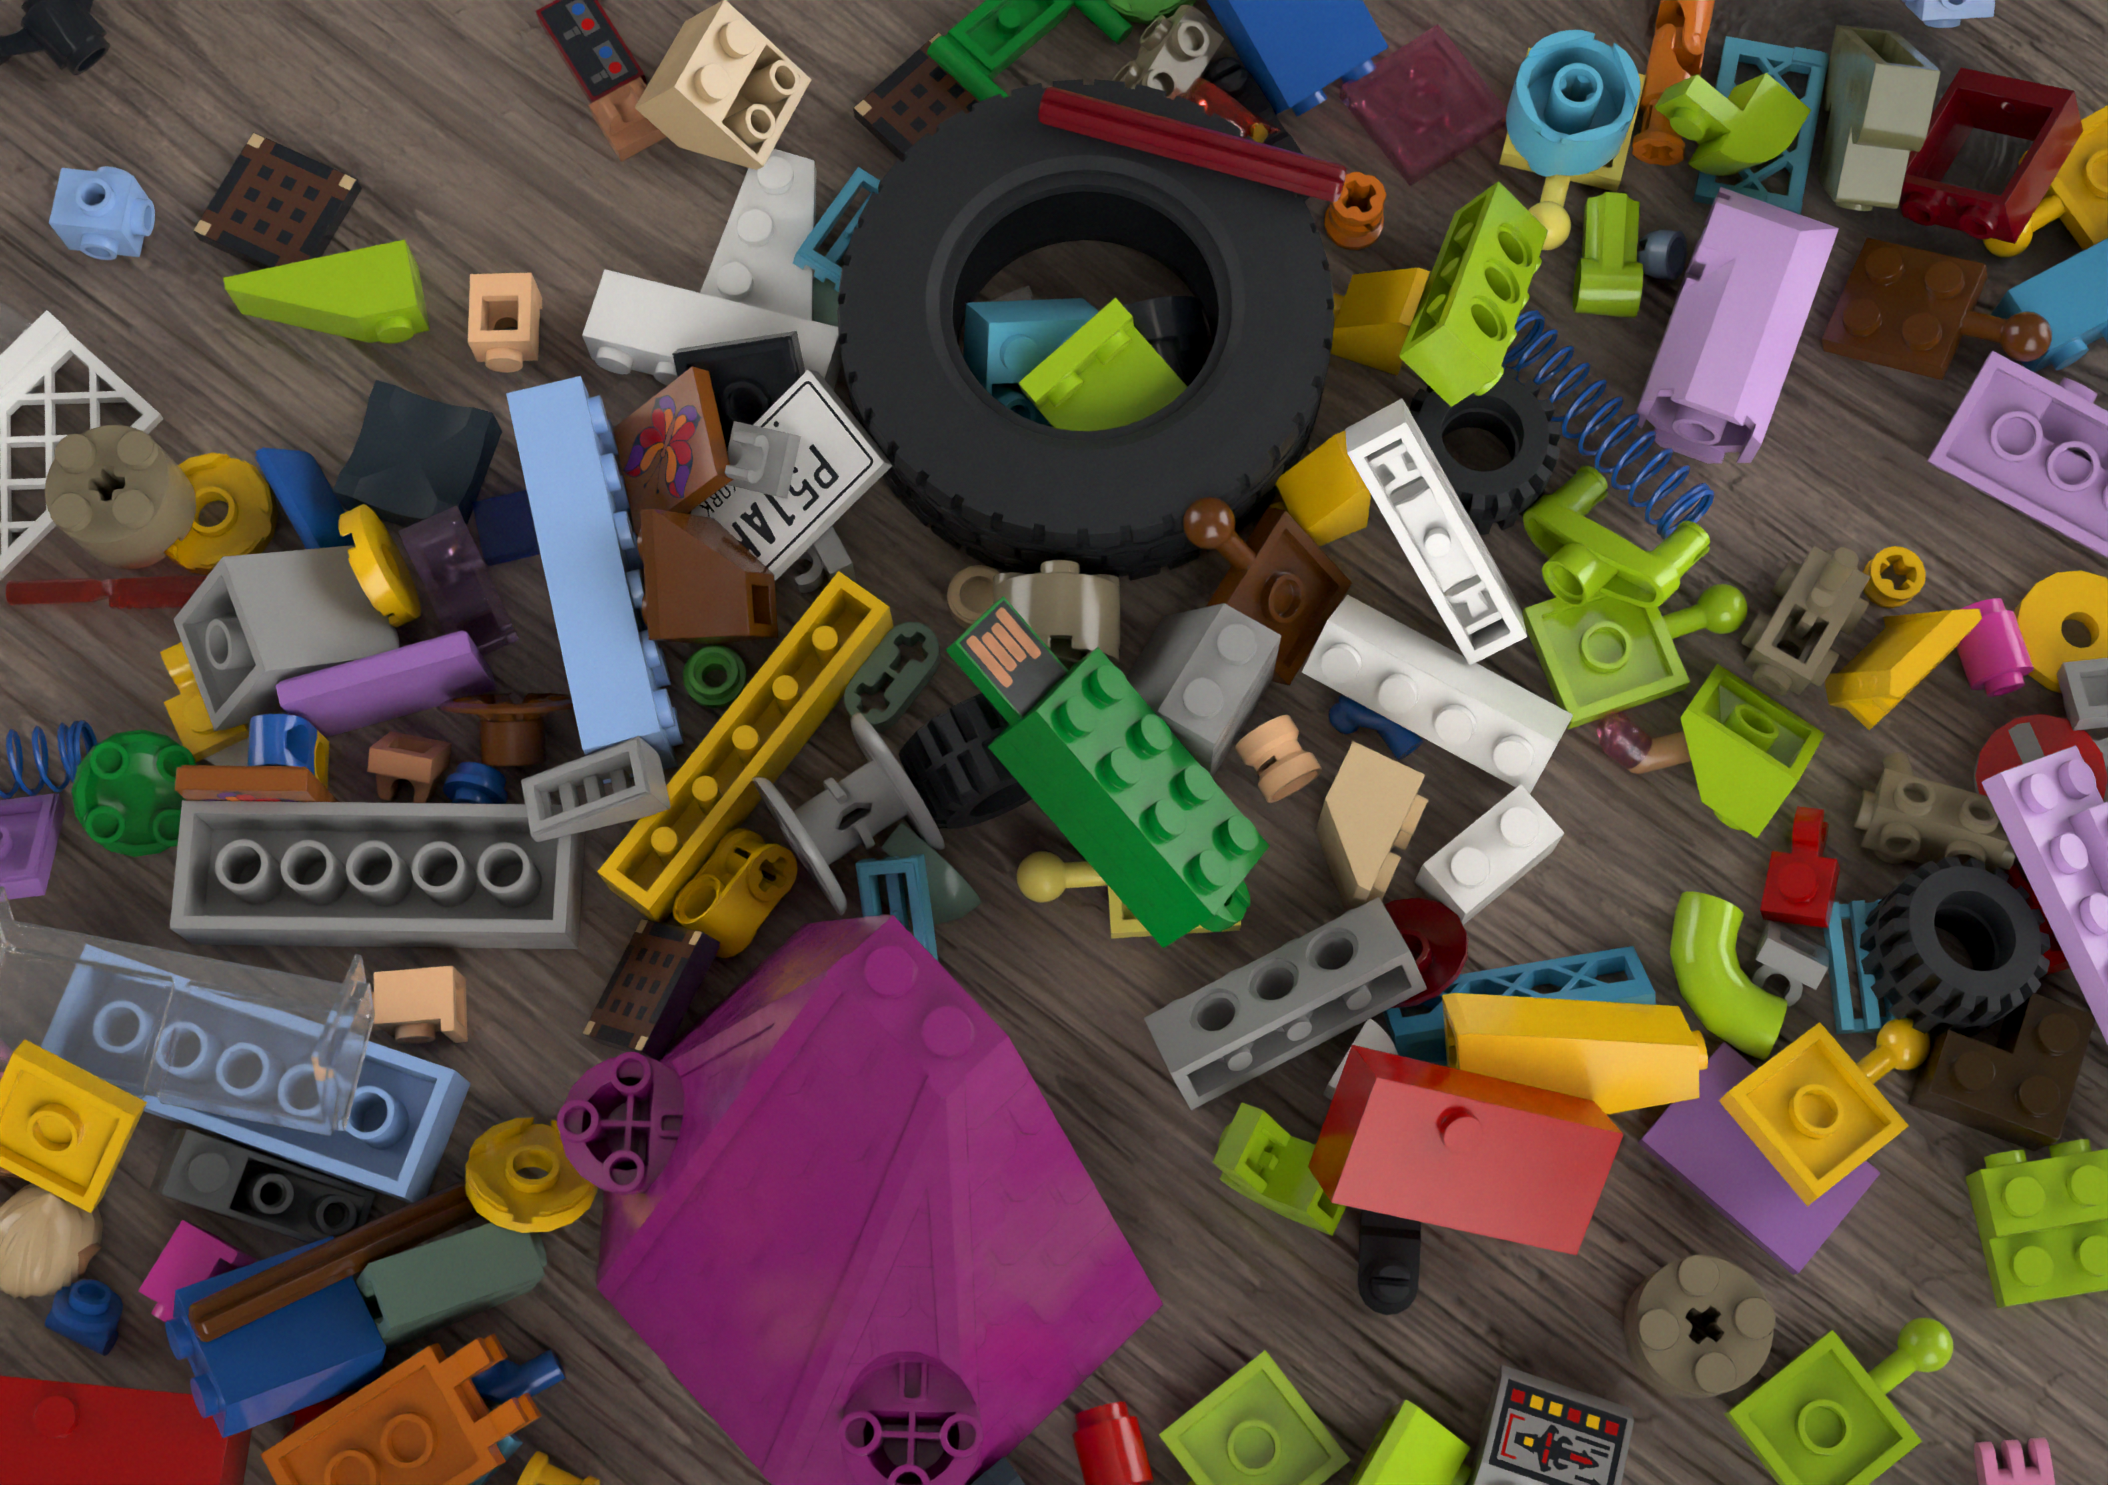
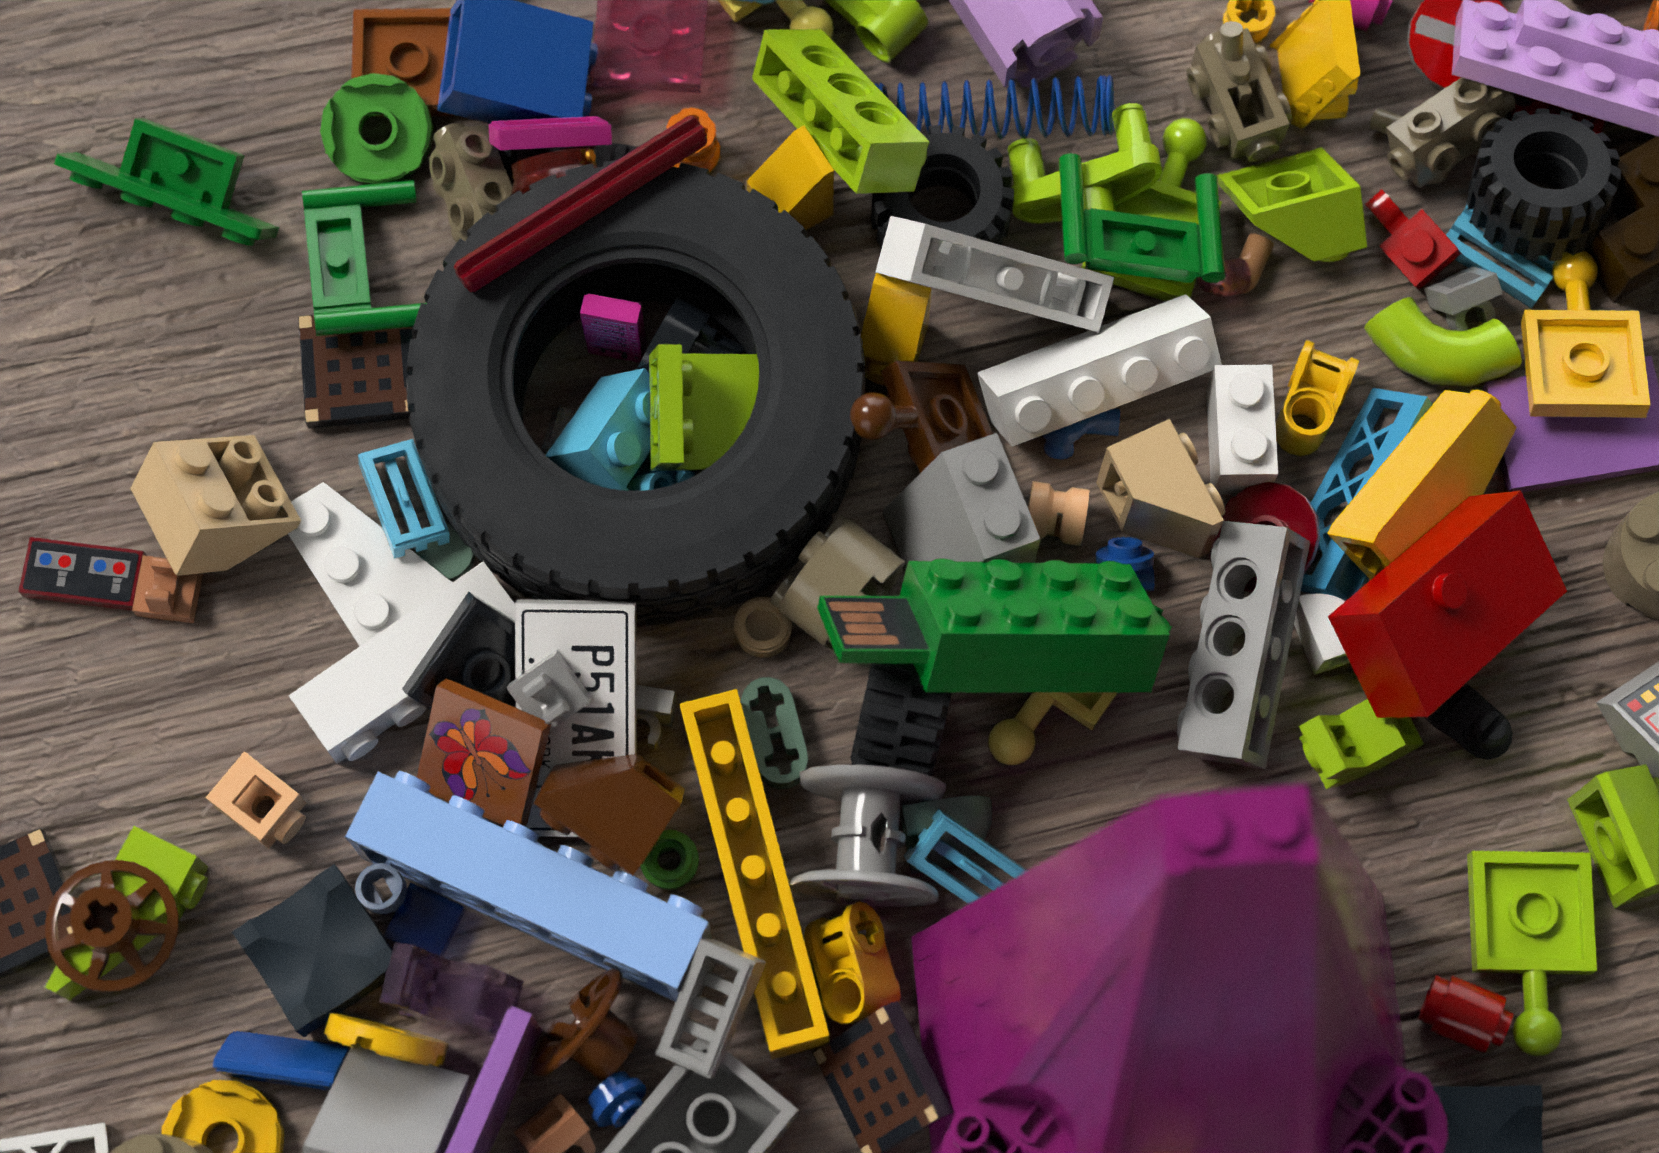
camera: 55 degrees left, 0 degrees up
none -> reddish brown wheel [45,860,179,992]
none -> sand blue hinge [355,863,407,914]
none -> dark pink tile [488,116,612,150]
none -> dark pink tile [580,293,647,363]
none -> green plate [1059,153,1225,283]
none -> blue plate [1096,537,1155,592]
none -> yellow piece [1275,339,1359,456]

